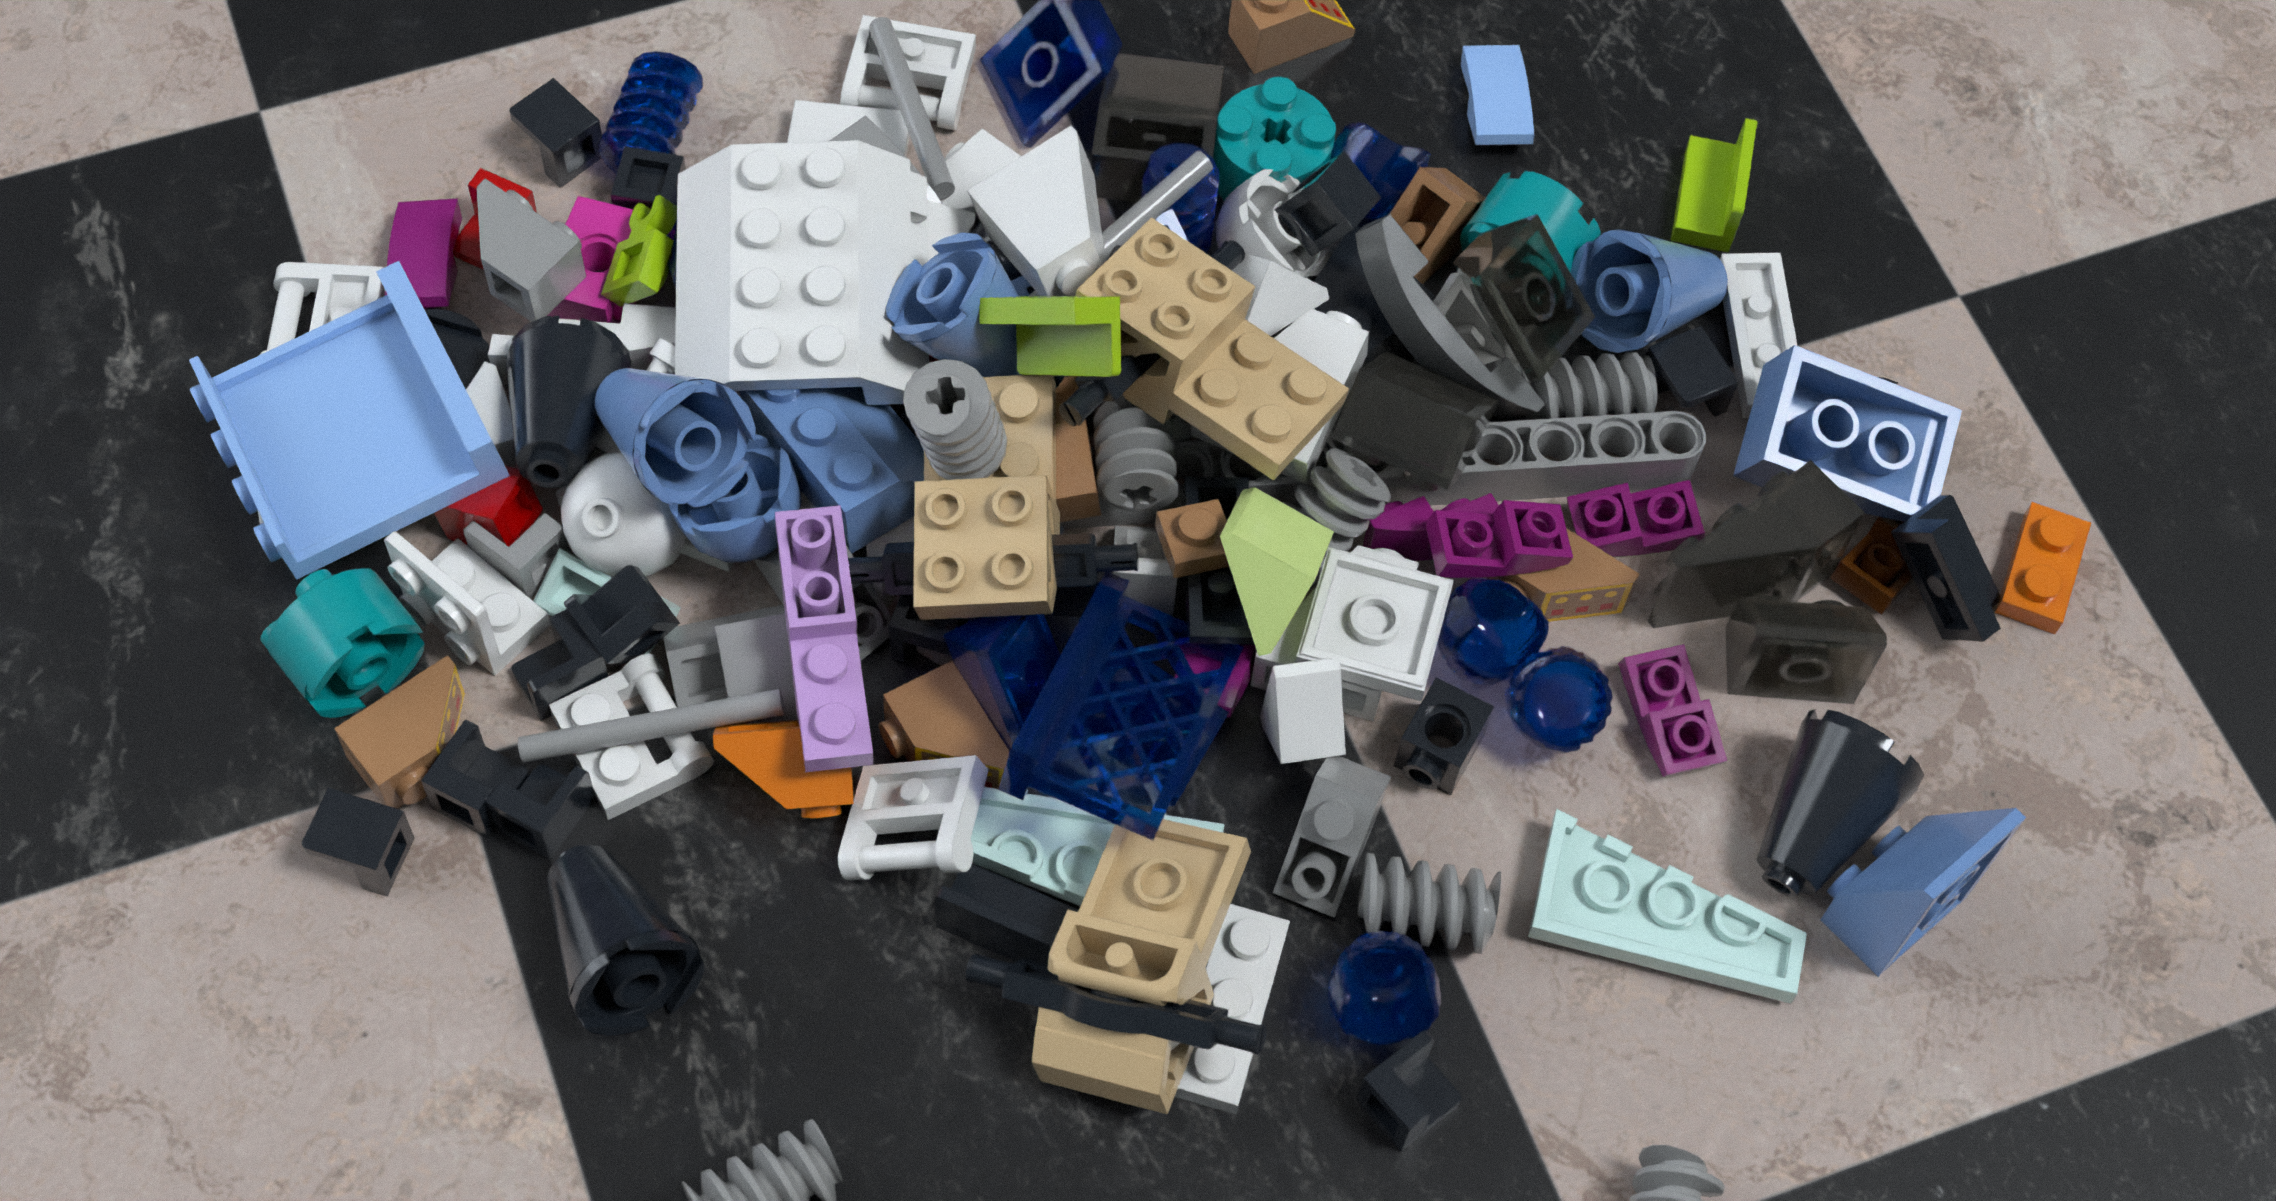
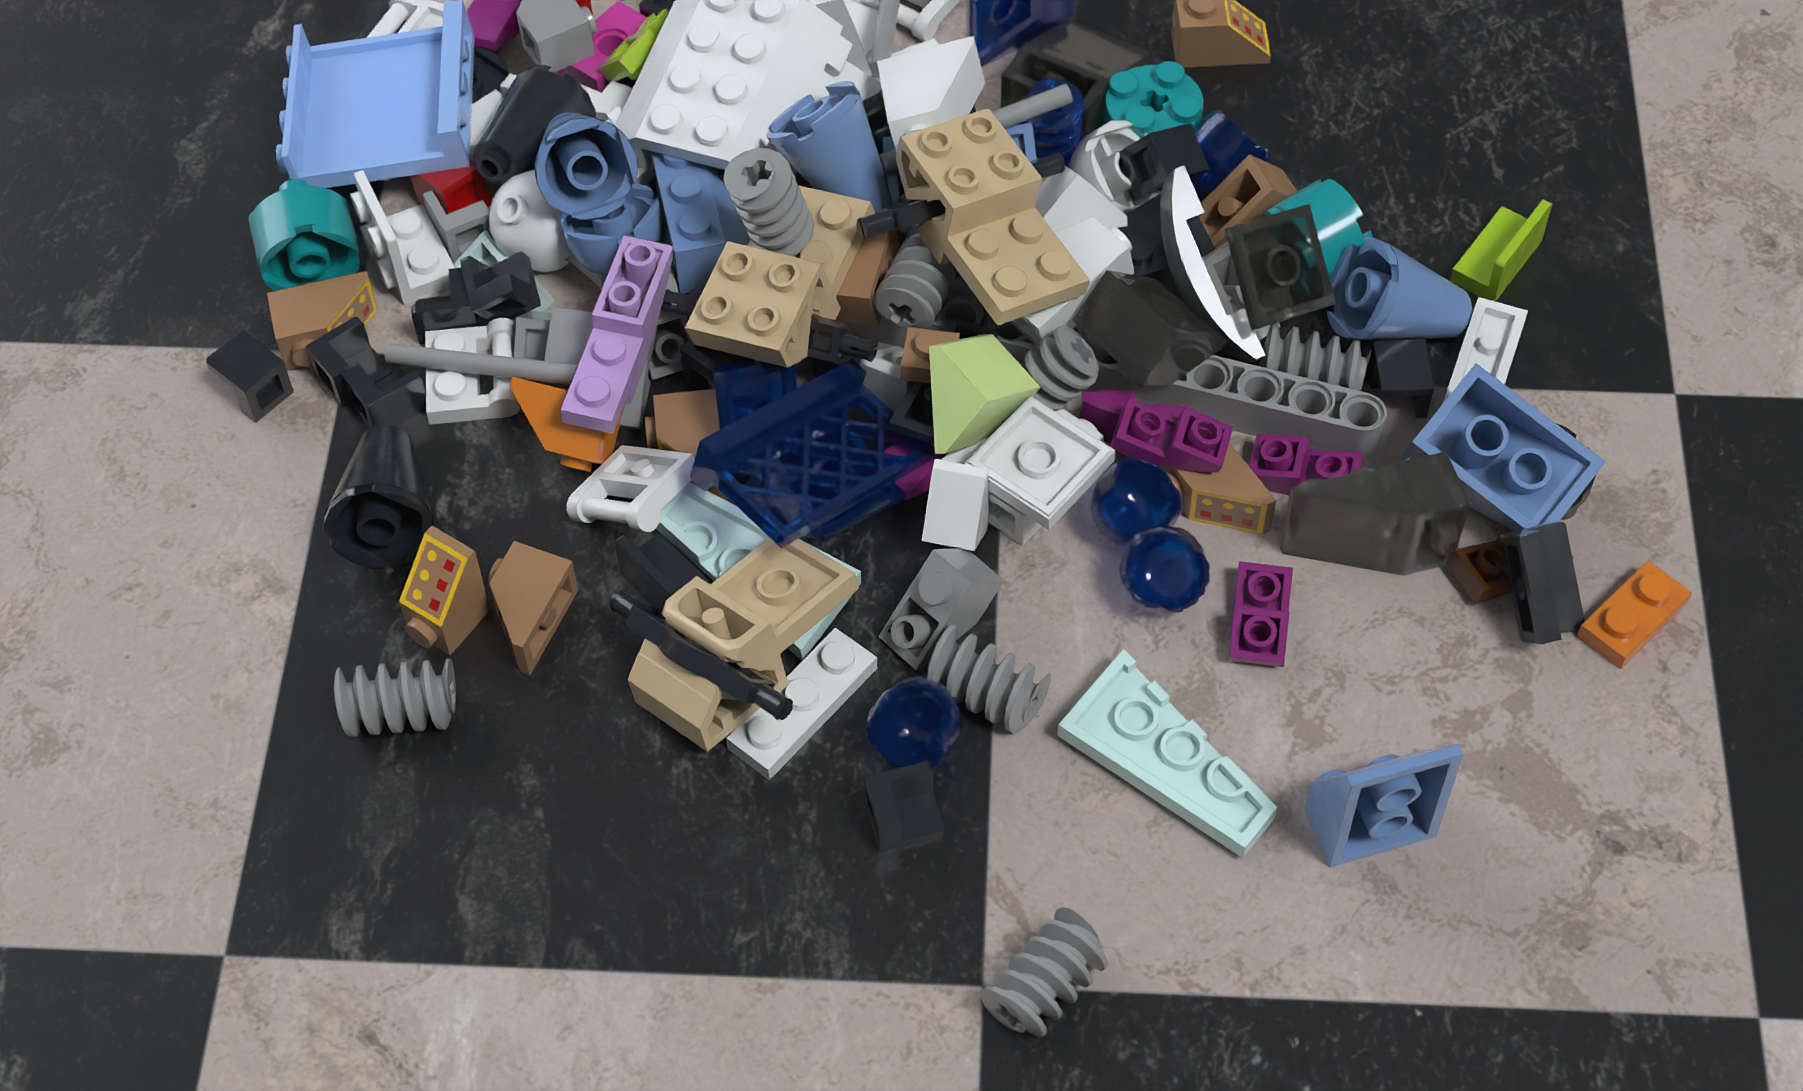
camera: 30 degrees right, 5 degrees down
lime panel [979,296,1121,377] -> none
black brick [1393,677,1494,795] -> none
light blue slope [1461,45,1534,145] -> none
clear smoke slope [1725,595,1887,704] -> none
black cone [1757,709,1924,898] -> none
none -> medium nougat slope [399,526,491,655]
none -> medium nougat slope [488,541,578,676]

